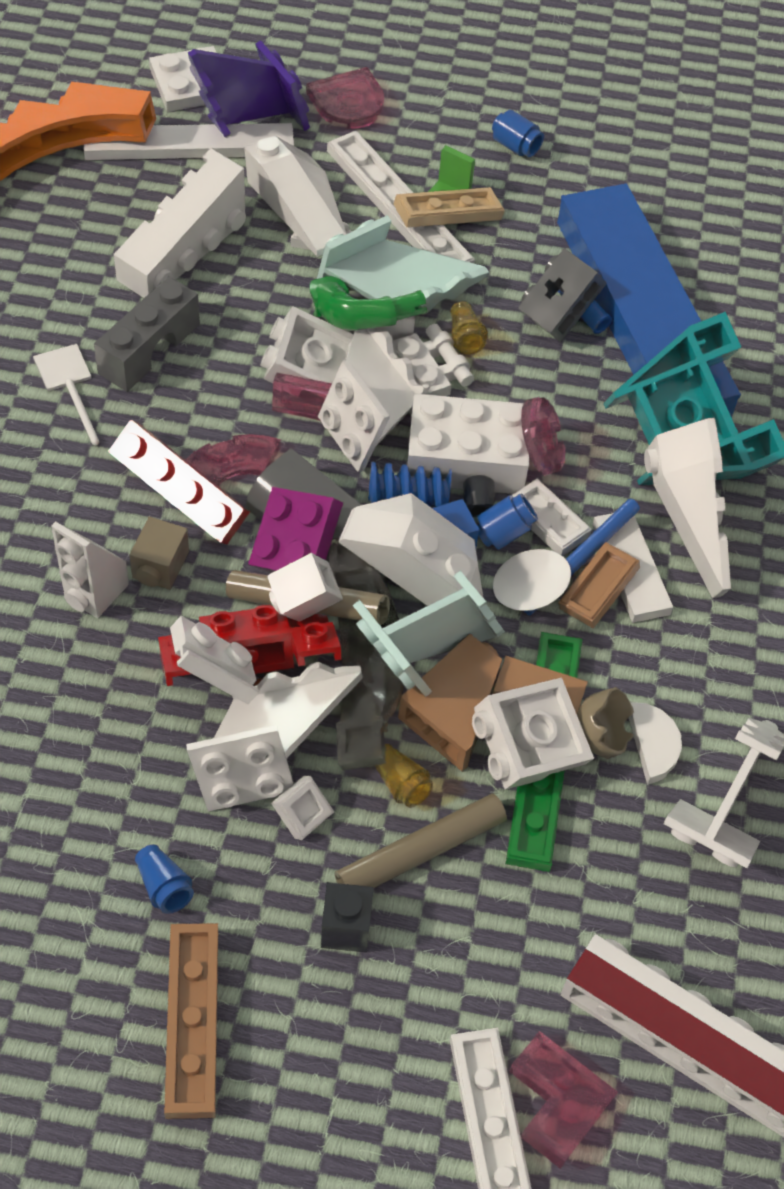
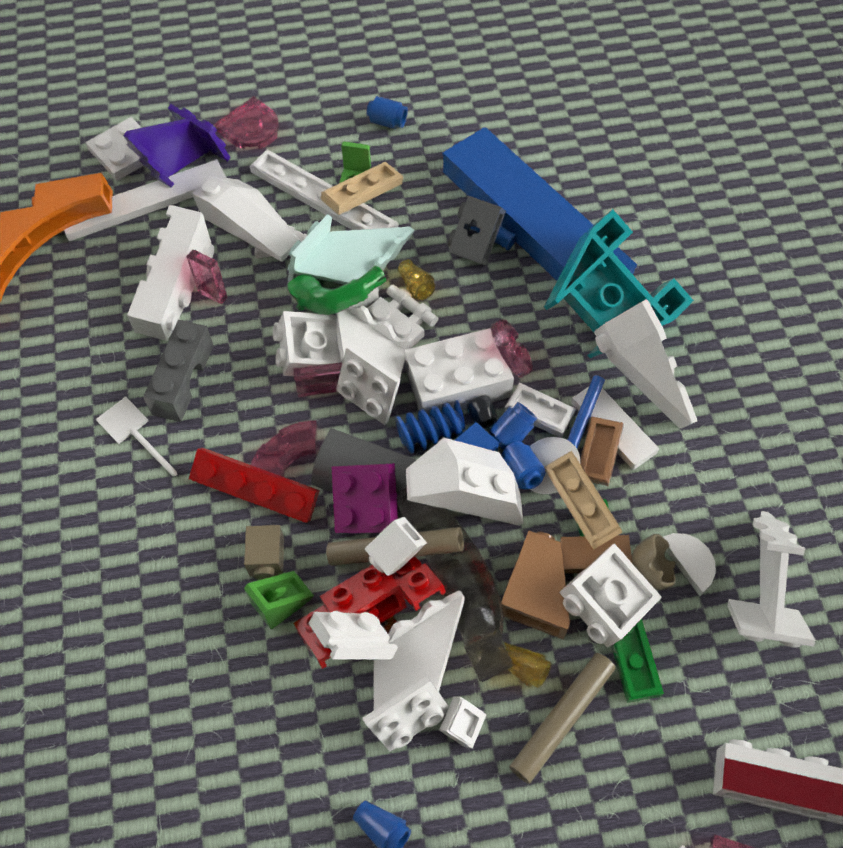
camera: 15 degrees left, 5 degrees up
white slope [51,521,129,618] -> none
black brick [321,882,374,953] -> none
light aqua piece [353,571,505,697] -> none
none -> clear pink tile [186,249,228,305]
none -> bright green slope [244,571,314,630]
none -> blue brick [502,441,546,489]
none -> tan tile [544,451,623,550]

